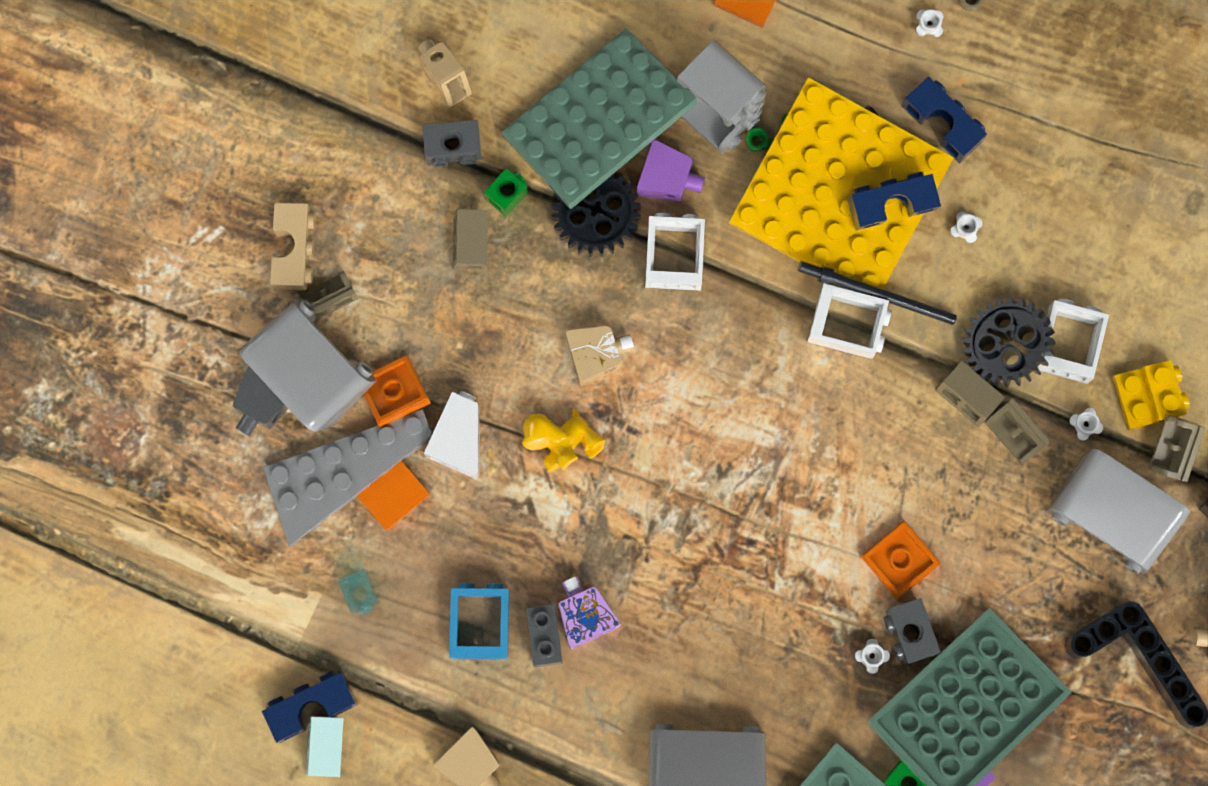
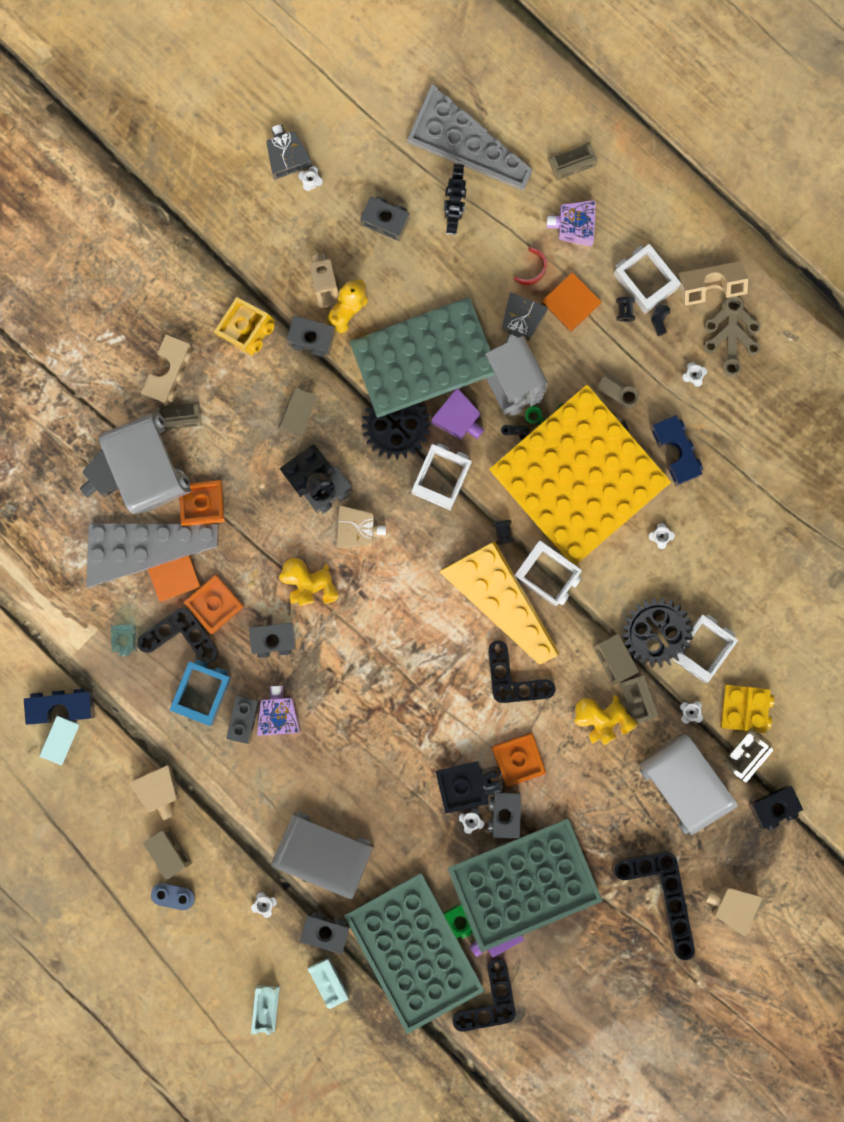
camera: 20 degrees right, 5 degrees up
white slope [424,391,480,480] -> none
green brick [484,168,528,217] -> none
black bar [798,260,957,325] -> none
dark blue arch [847,171,941,231] -> none
none -> black beam [137,608,218,663]
none -> orange tile [183,574,244,635]
none -> yellow plate [214,297,275,356]
none -> dark grey brick [249,623,297,658]
none -> black plate [279,444,335,502]
none -> dark grey brick [304,466,352,514]
none -> yellow animal [326,279,368,334]
none -> black plate [435,761,504,814]
none -> yellow wing [439,541,559,665]
none -> black beam [488,640,556,703]
none -> black bush [493,520,515,545]
none -> black arm [501,425,530,441]
none -> dark grey torso [502,292,548,344]
none -> yellow animal [574,695,638,746]
none -> dark tan piece [596,373,639,409]

